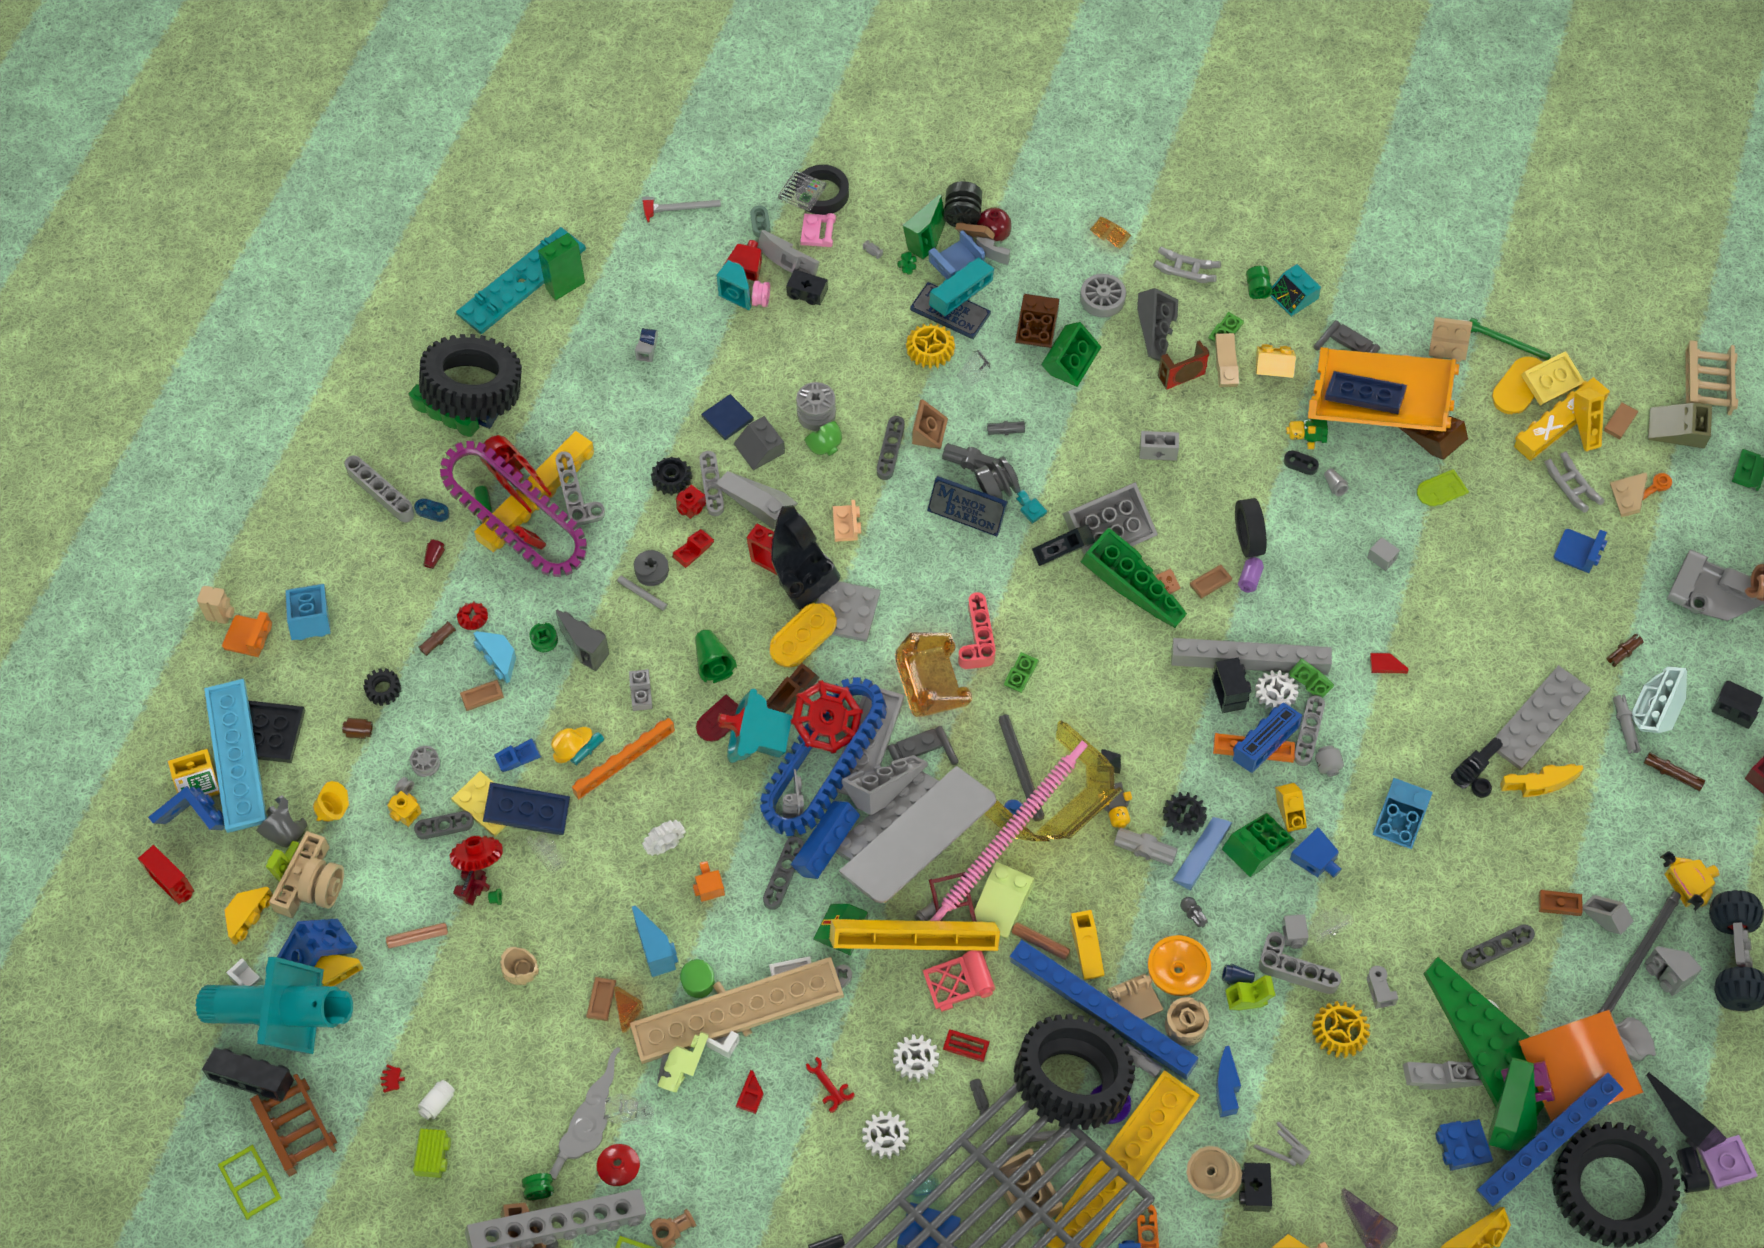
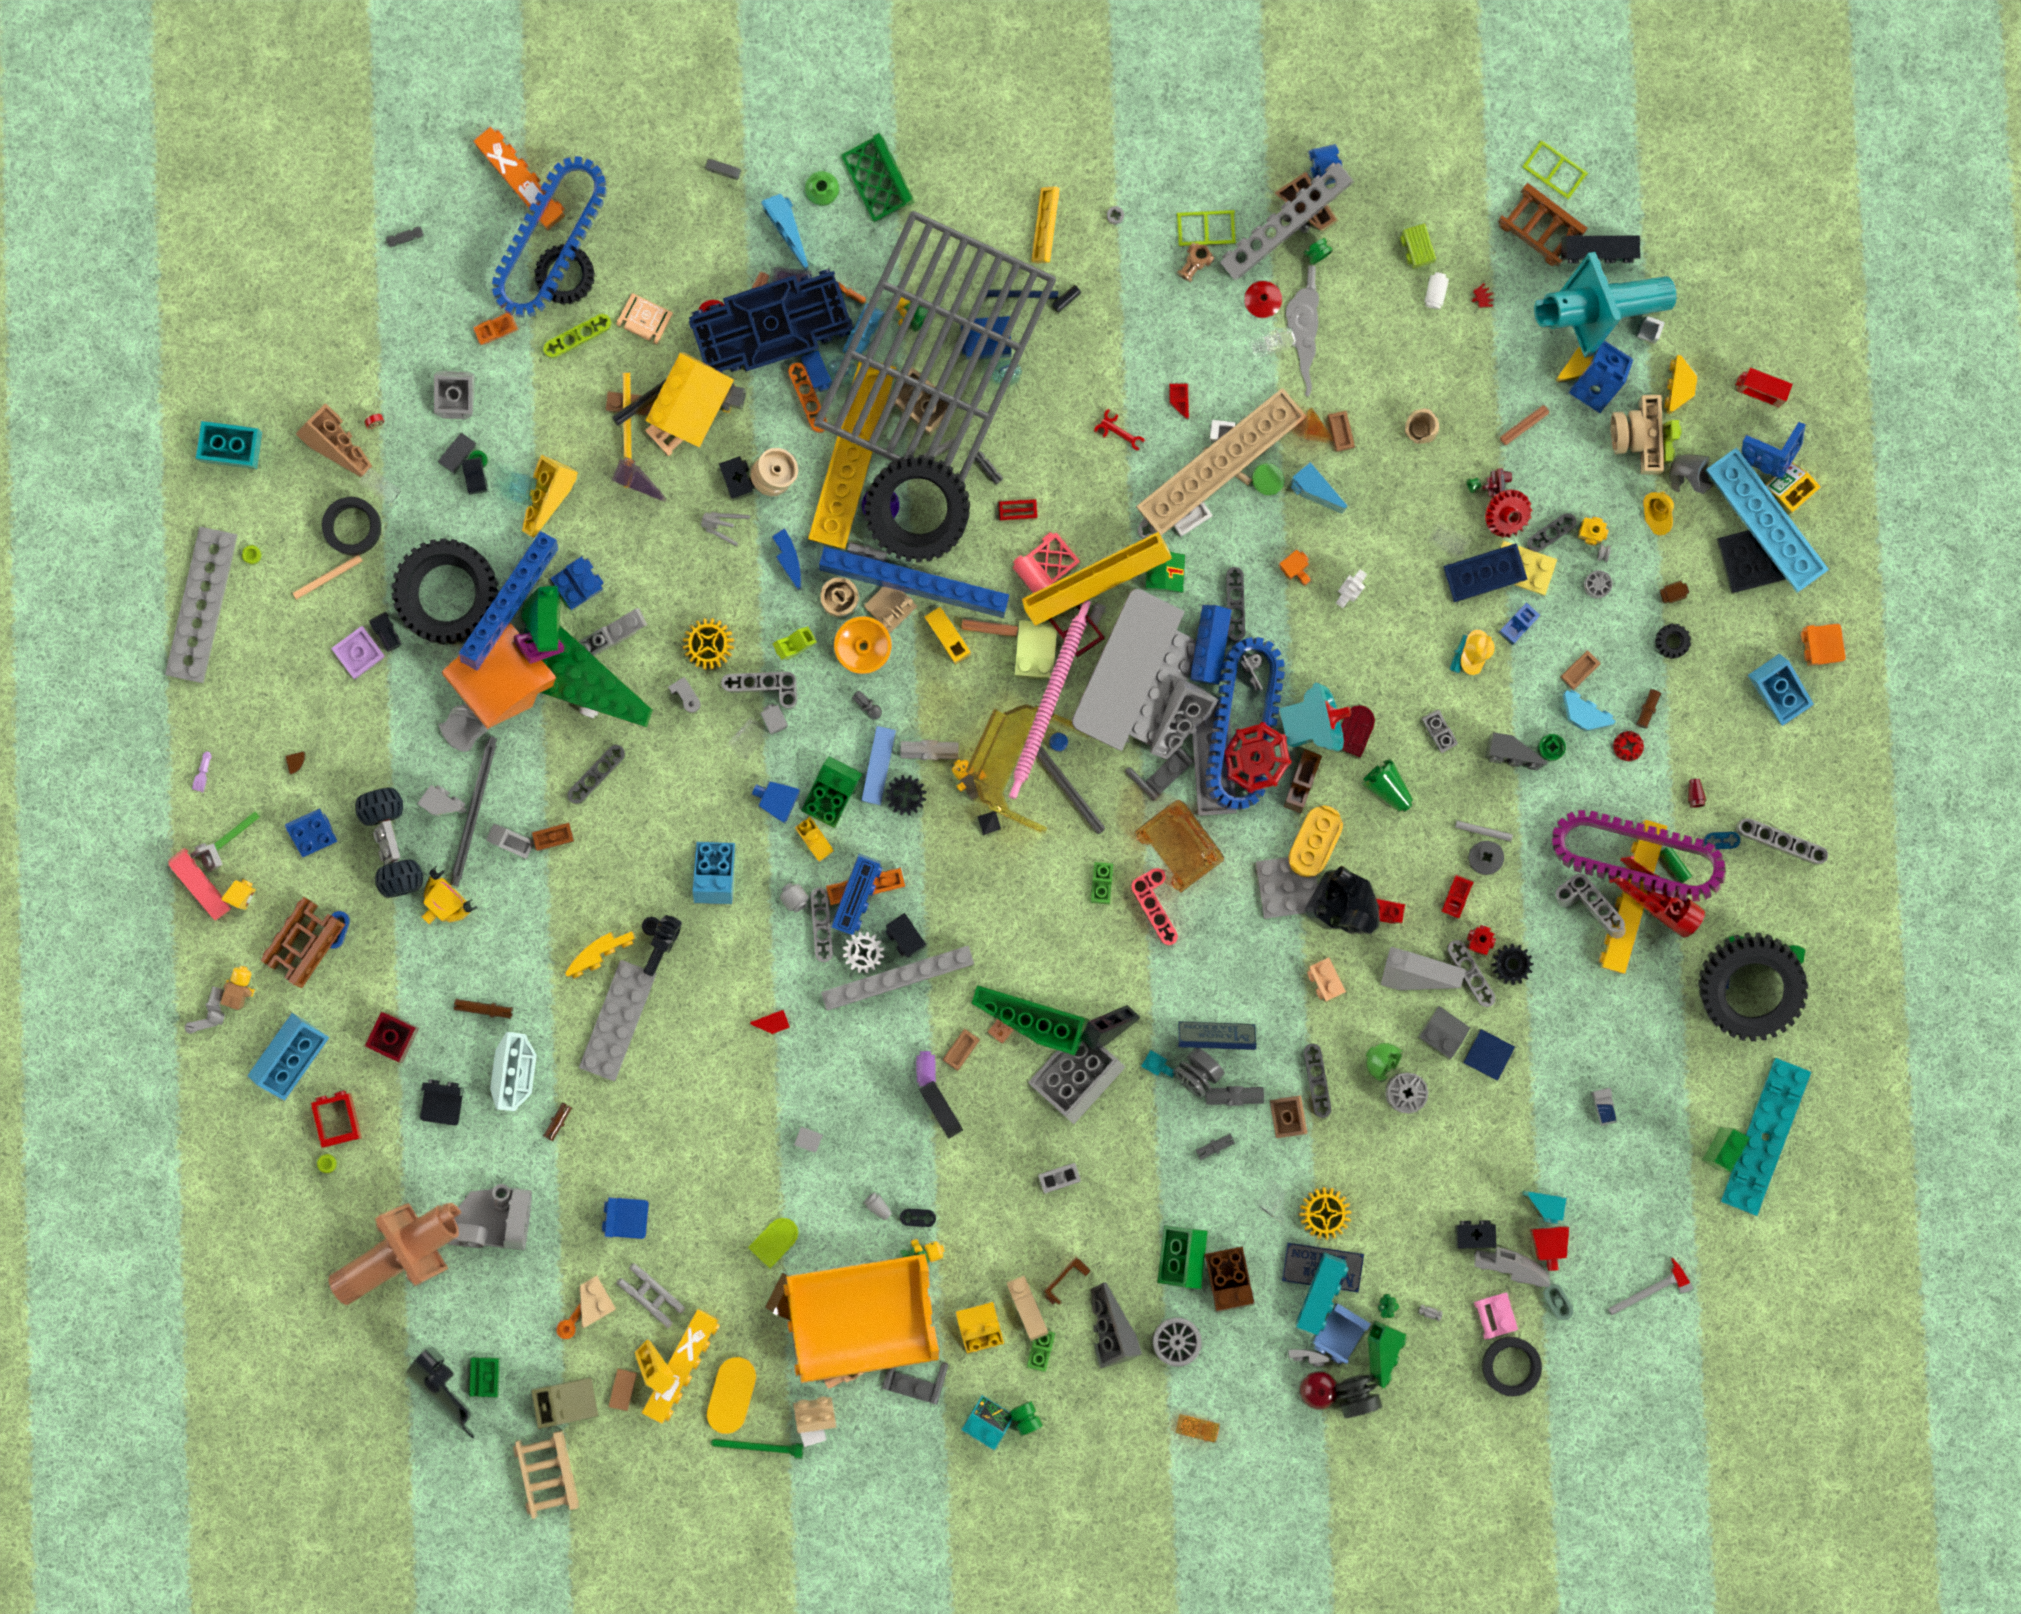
camera: 160 degrees right, 25 degrees up
tan brick [197,585,234,624] -> none
red tile [513,526,546,550] -> none
orange plate [572,718,675,800] -> none
yellowish green plate [657,1031,709,1093] -> none
bright pink wheel [752,281,770,308] -> none
clear tile [778,170,826,211] -> none
white gear [862,1111,909,1159] -> none
white gear [893,1034,939,1082] -> none
medium nougat tile [955,223,995,240] -> none
light grey piece [1153,246,1221,283] -> none
dark blue cone [1222,963,1255,984] -> none
bright green slope [1289,658,1334,698] -> none
dark blue tile [1325,371,1407,414] -> none
light yellow plate [1521,351,1584,406] -> none
light grey pin [1613,695,1641,754] -> none
black wedge [1646,1072,1727,1152] -> none

